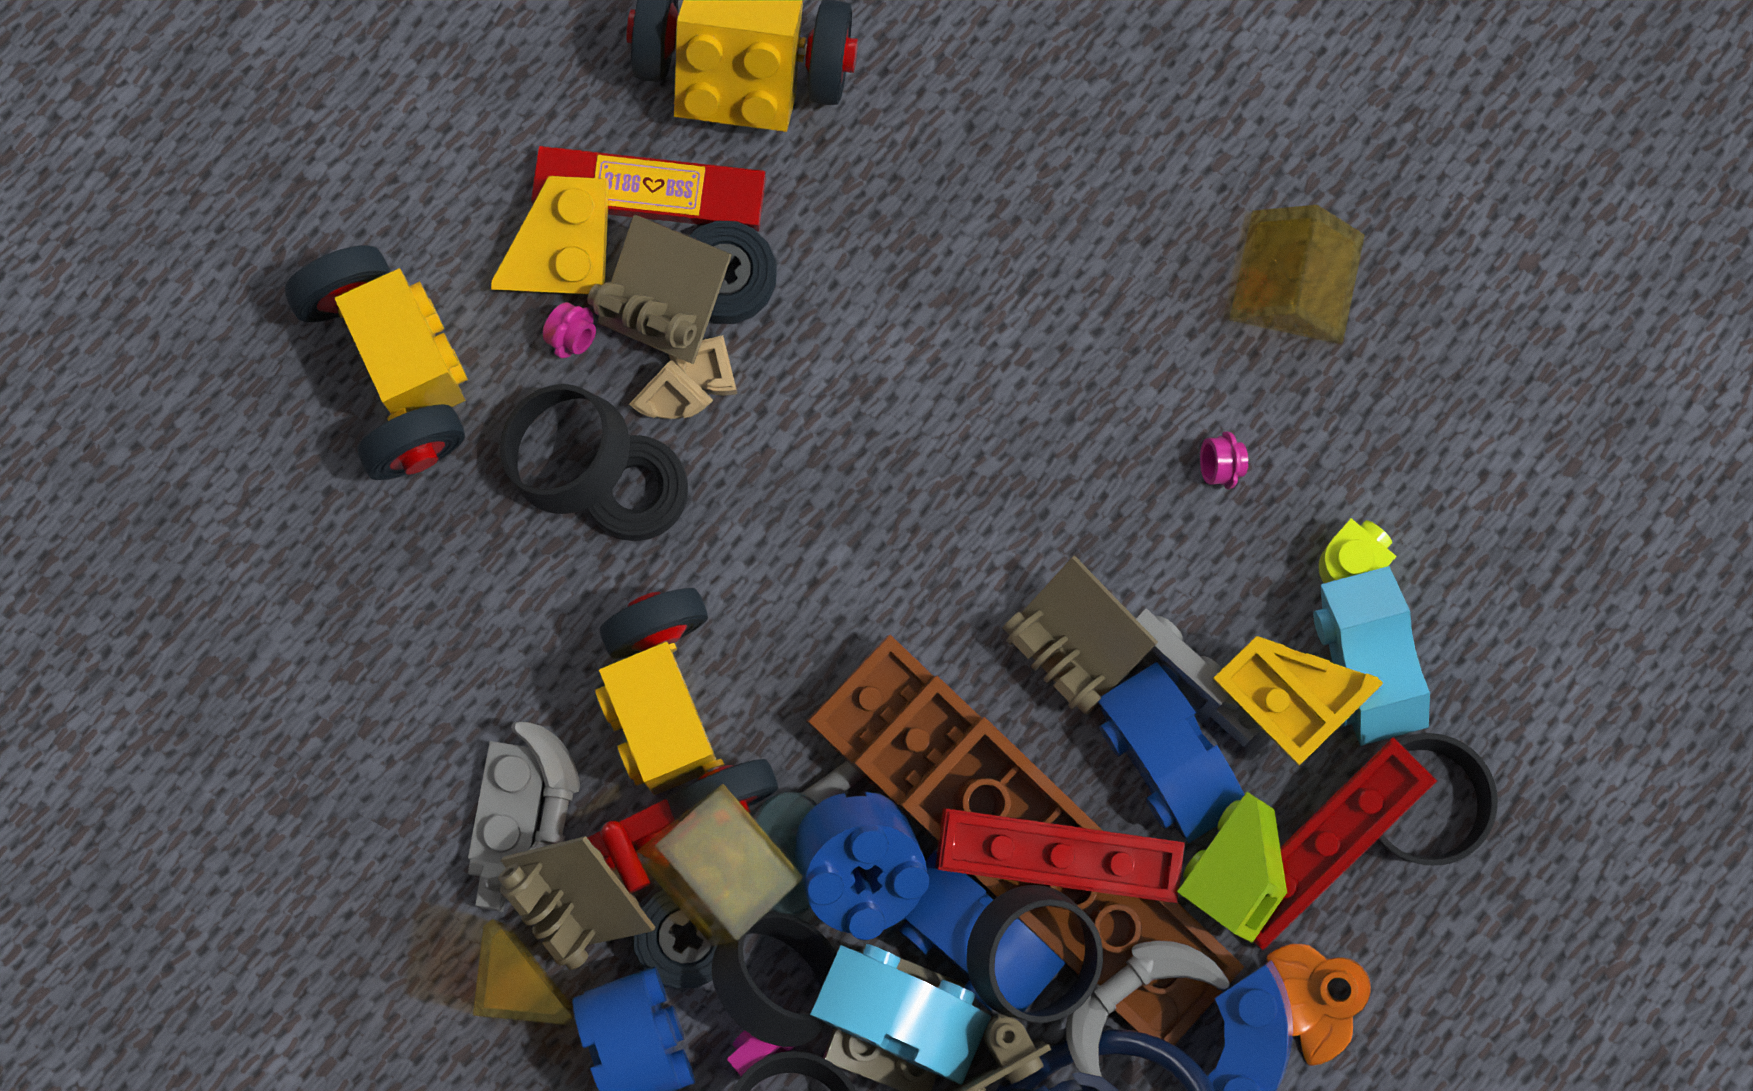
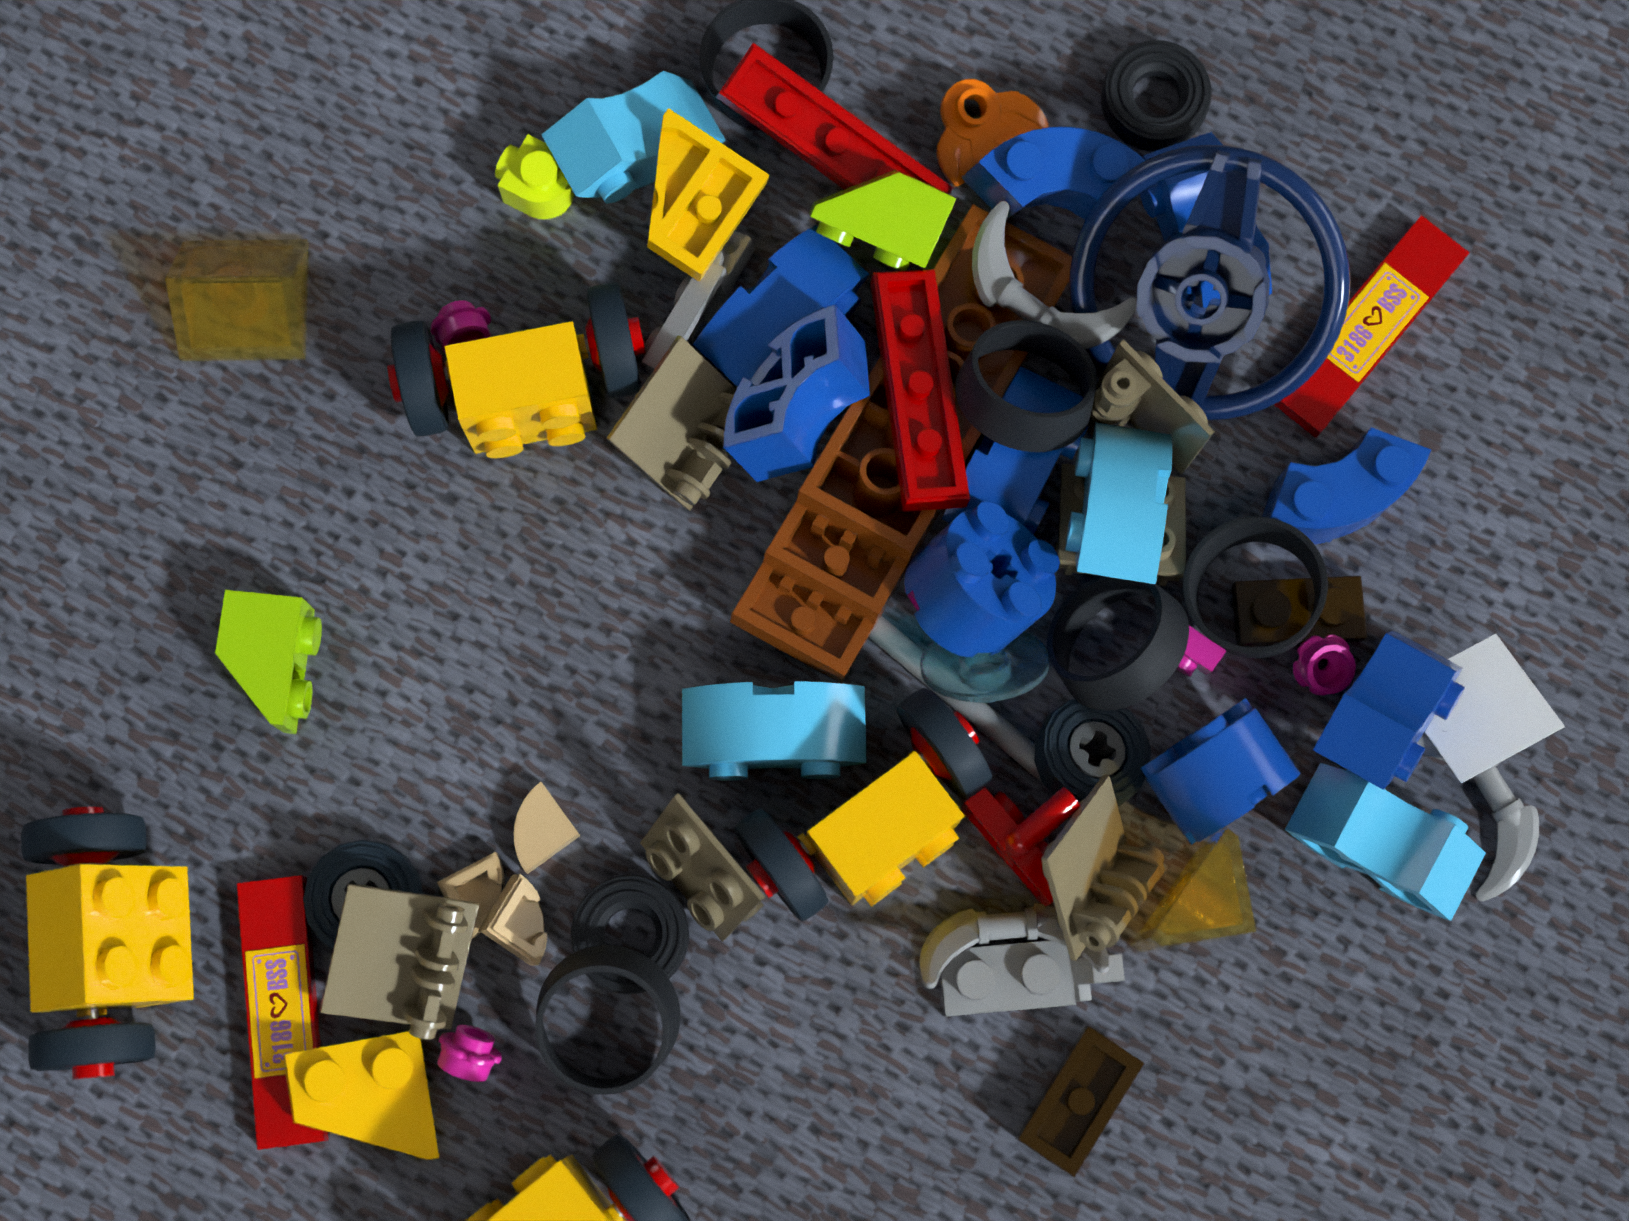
camera: 110 degrees left, 0 degrees up
clear yellow slope [636,783,803,947] -> none
none -> lime slope [215,590,322,734]
none -> yellow brick [387,283,646,458]
none -> tan tile [514,782,580,874]
none -> dark tan hinge [640,793,765,942]
none -> medium azure brick [682,681,866,781]
none -> blue brick [723,304,870,482]
none -> dark brown plate [1015,1026,1145,1177]

